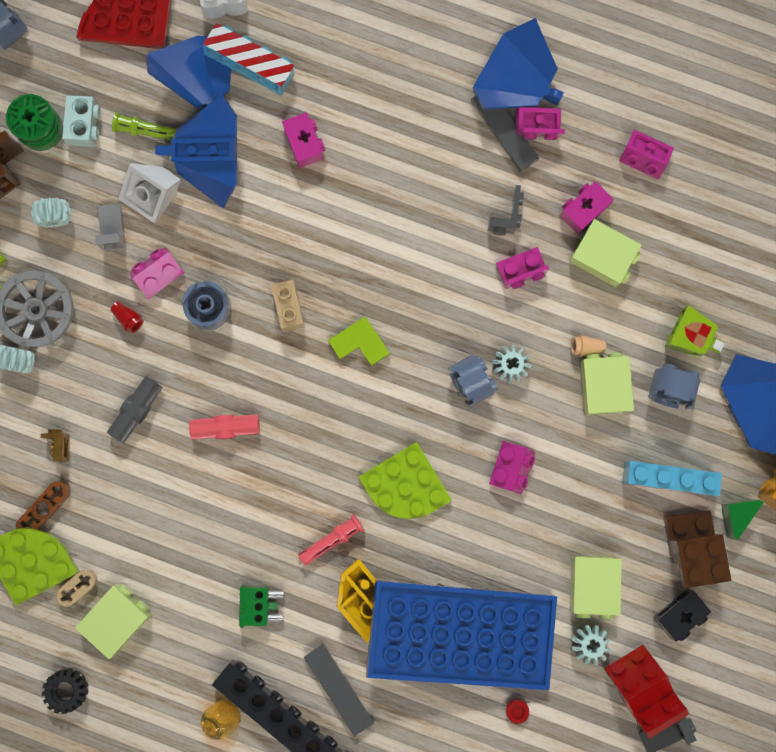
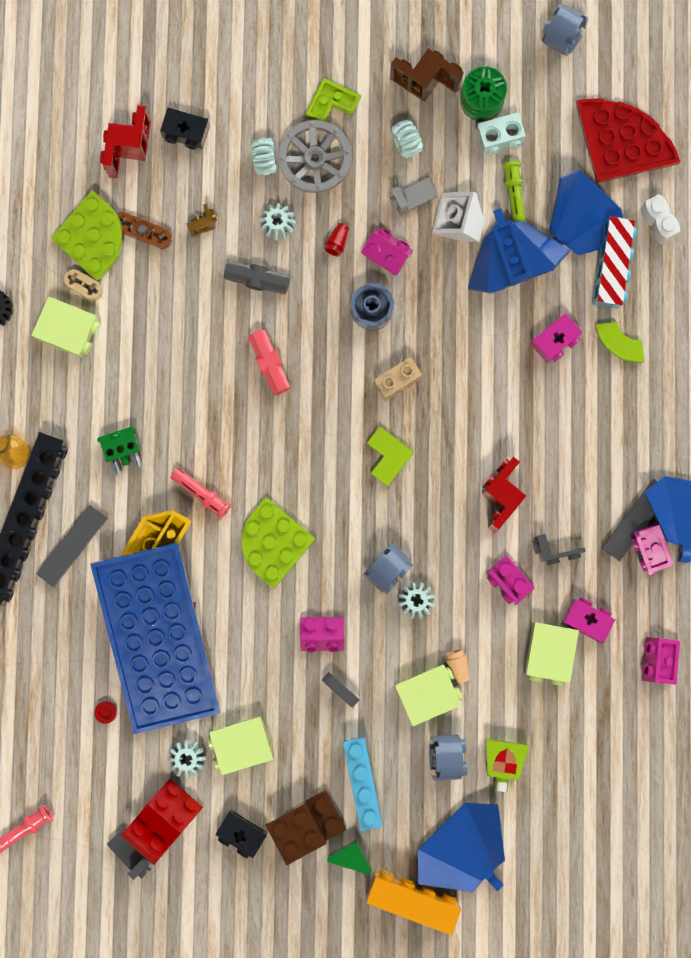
camera: 75 degrees right, 0 degrees up
none -> light aqua gear [259,203,296,241]
none -> dark grey beam [322,672,360,708]
none -> red bracket [482,456,527,533]
none -> lime tile [595,322,645,363]

